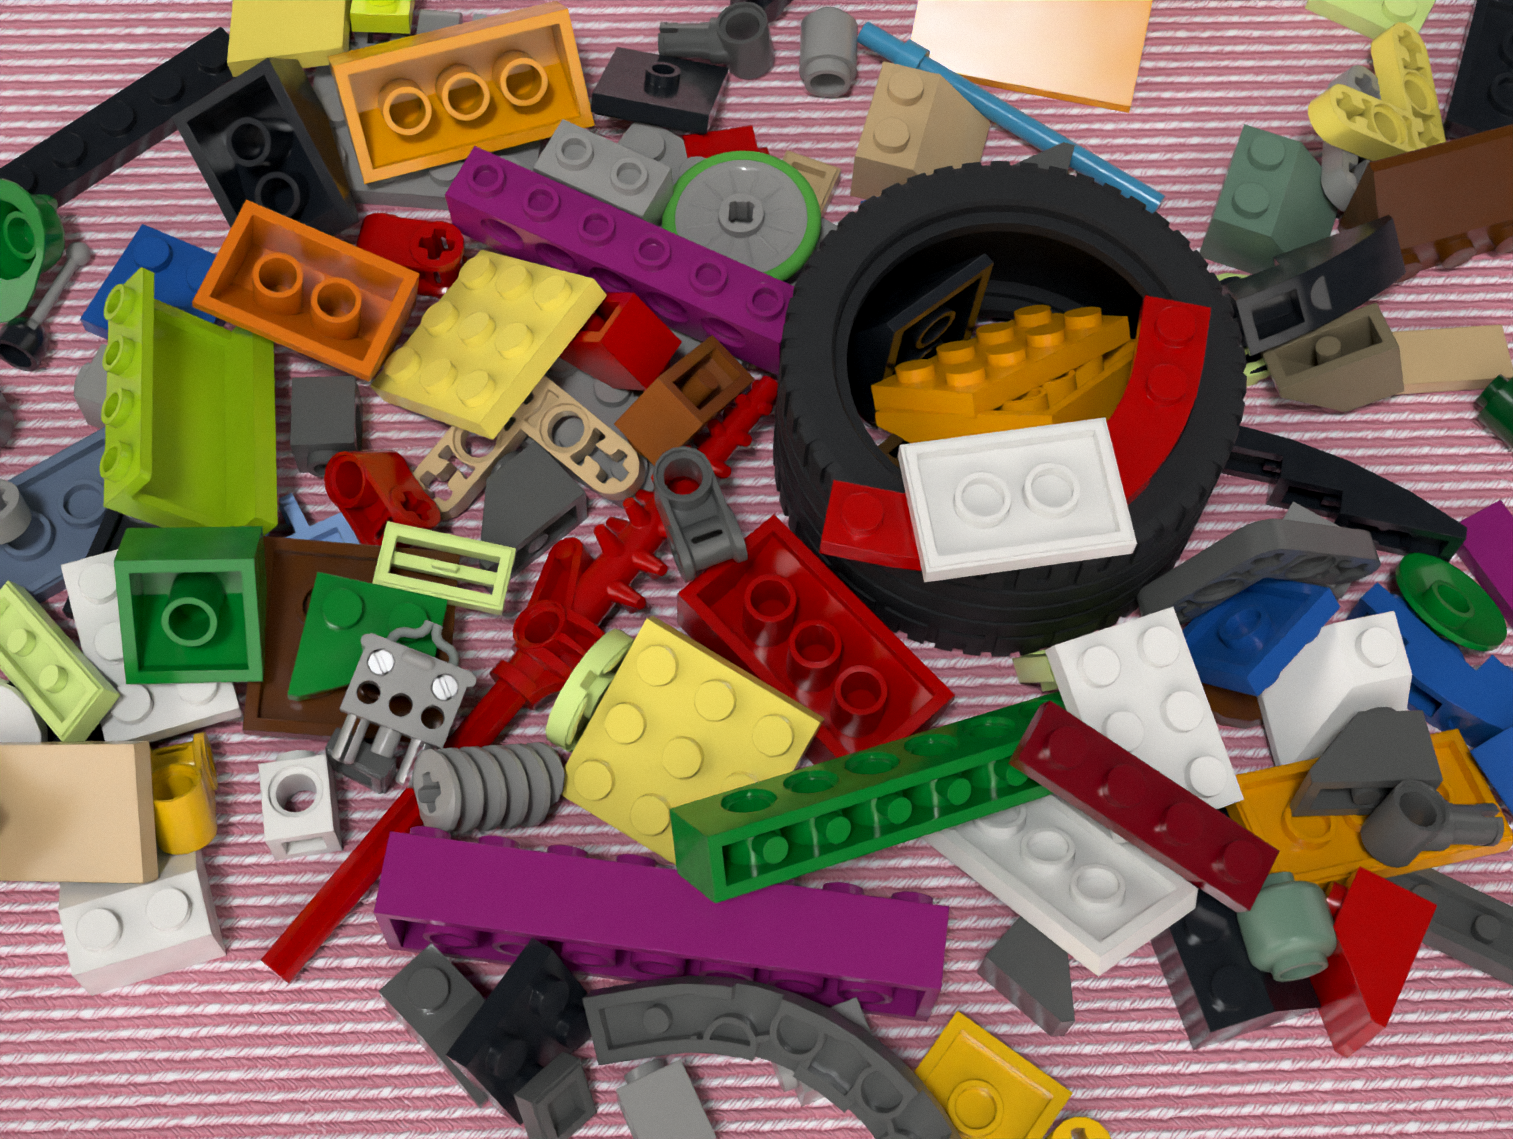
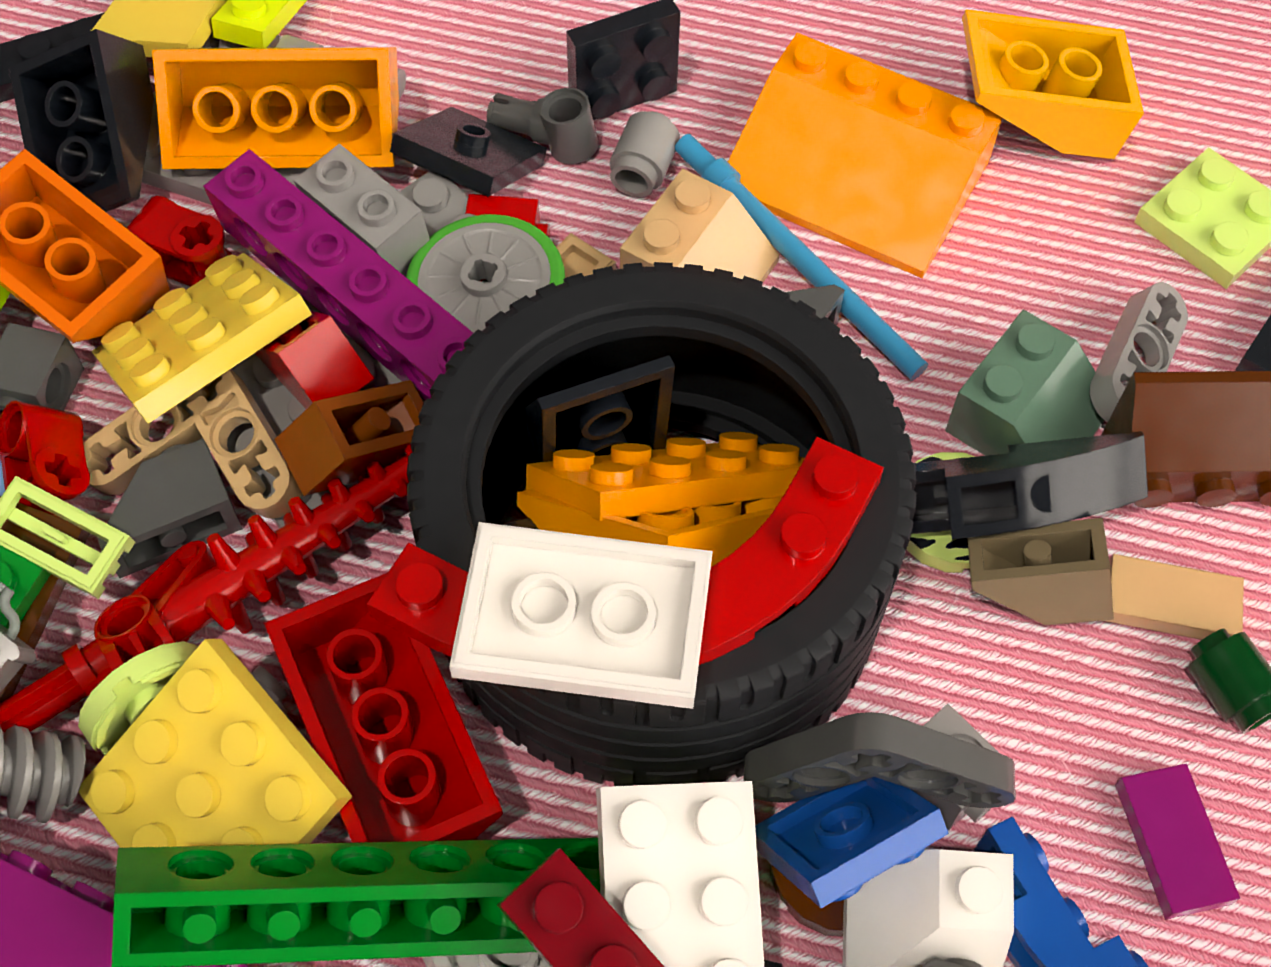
camera: 20 degrees right, 5 degrees down
dark grey piece [653,446,748,583] -> none
black slope [1221,425,1467,563] -> none
light yellow beam [1308,22,1446,161] -> none
green dish [1395,553,1507,651] -> none

